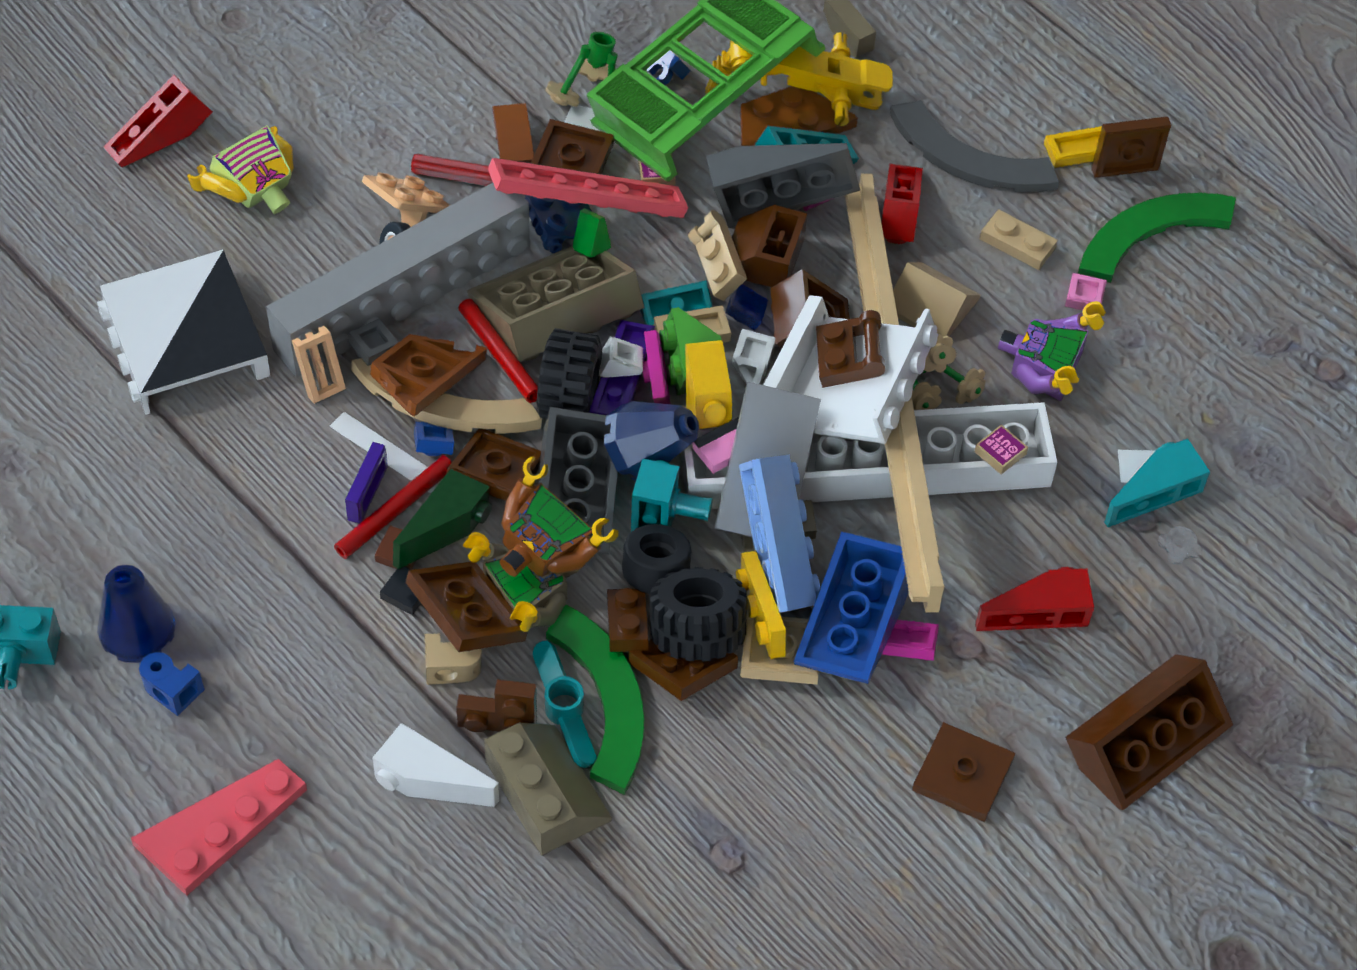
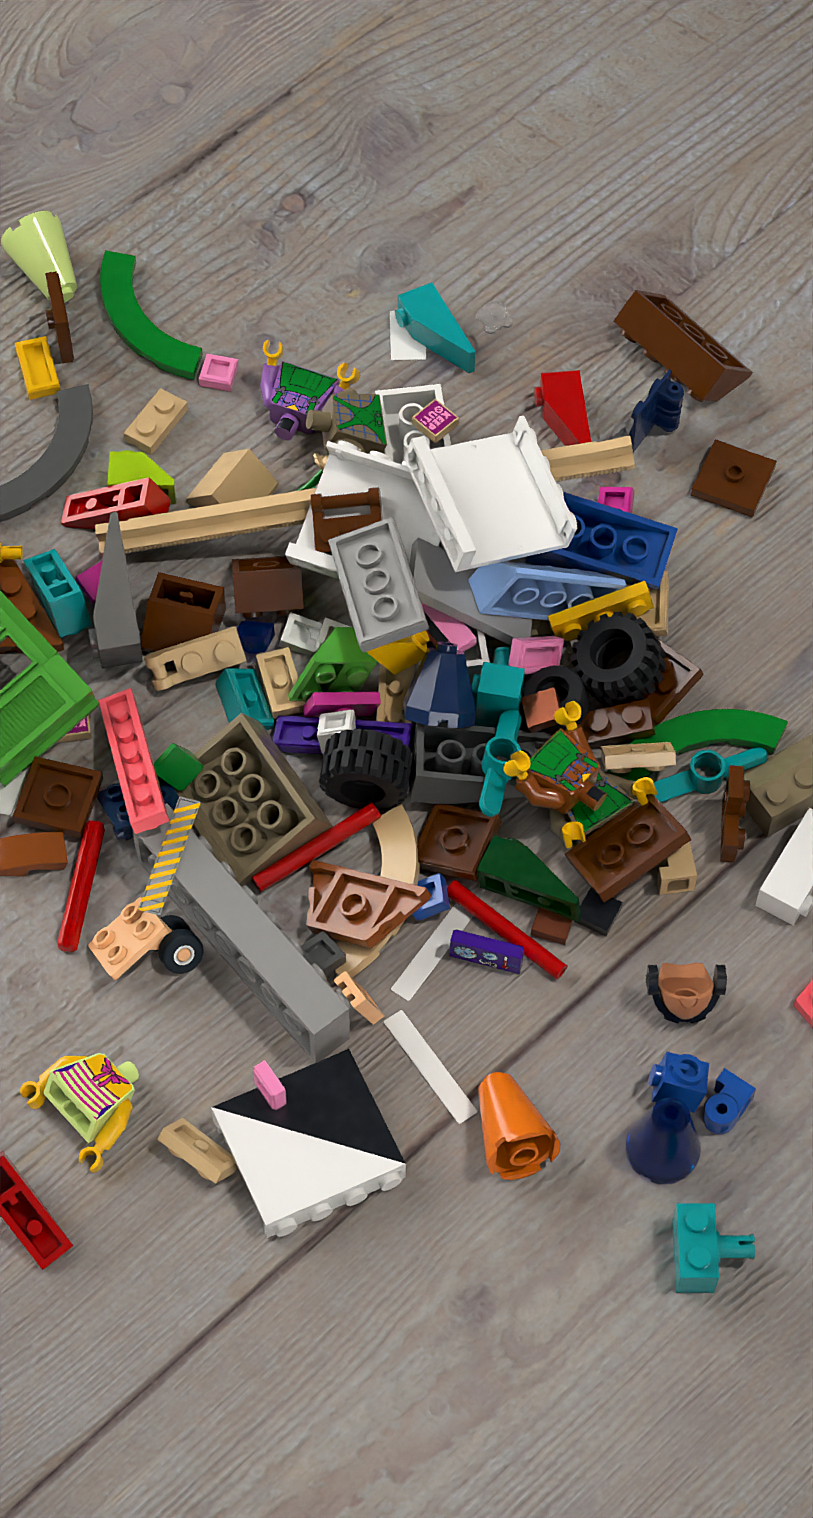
camera: 90 degrees left, 5 degrees up
none -> yellowish green cone [1,211,77,303]
none -> lime slope [107,450,177,504]
none -> sticker [138,797,201,915]
none -> tan plate [157,1118,238,1184]
none -> bright pink tile [253,1060,287,1111]
none -> dark tan torso [306,388,387,454]
none -> light grey tile [328,517,429,653]
none -> white sticker [384,1010,477,1124]
none -> white panel [404,416,577,572]
none -> orange cone [478,1072,560,1180]
none -> teal piece [479,709,522,817]
none -> bright pink tile [508,636,564,675]
none -> copper tile [521,687,561,733]
none -> tan plate [601,742,676,773]
none -> dark blue hinge [629,369,684,453]
none -> nougat cap [646,962,727,1023]
none -> blue brick [648,1051,709,1113]

